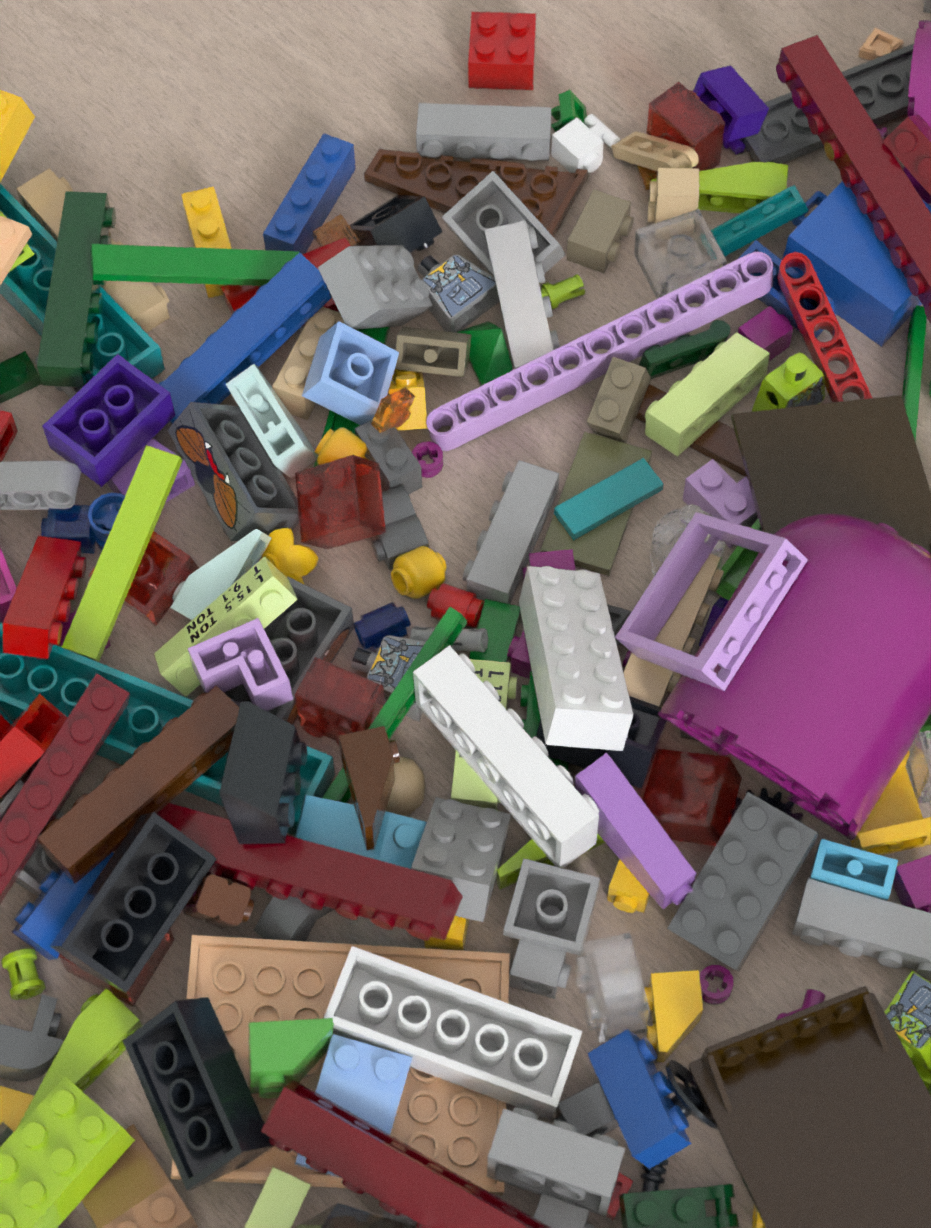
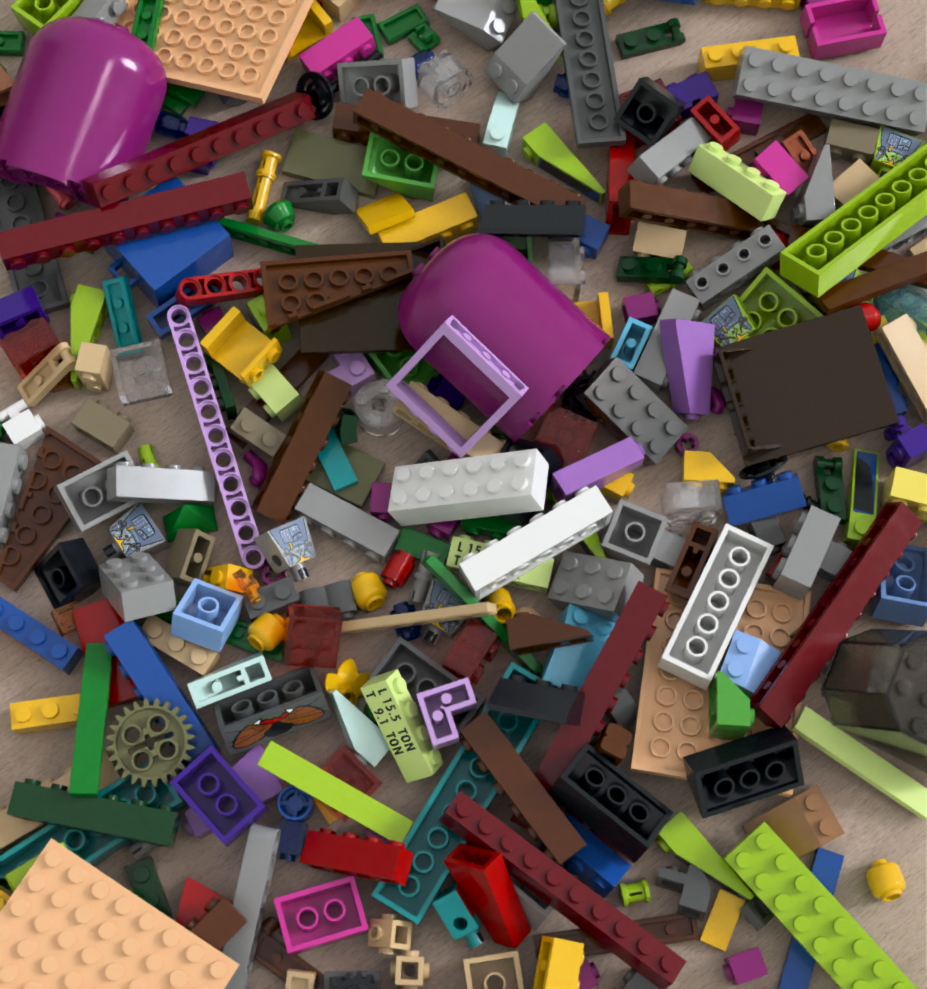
camera: 85 degrees left, 10 degrees up
none -> olive gear [106,698,196,787]
none -> yellow panel [200,306,283,387]
none -> magenta arm [243,450,268,487]
none -> reddish brown brick [251,370,352,524]
none -> torso [254,516,316,583]
none -> reddish brown wing [260,250,414,332]
none -> dark green piece [335,407,359,445]
none -> tan tile [339,602,497,634]
none -> yellow brick [485,588,515,624]
none -> medium lavender slope [659,319,715,420]
none -> reddish brown slope [664,521,719,601]

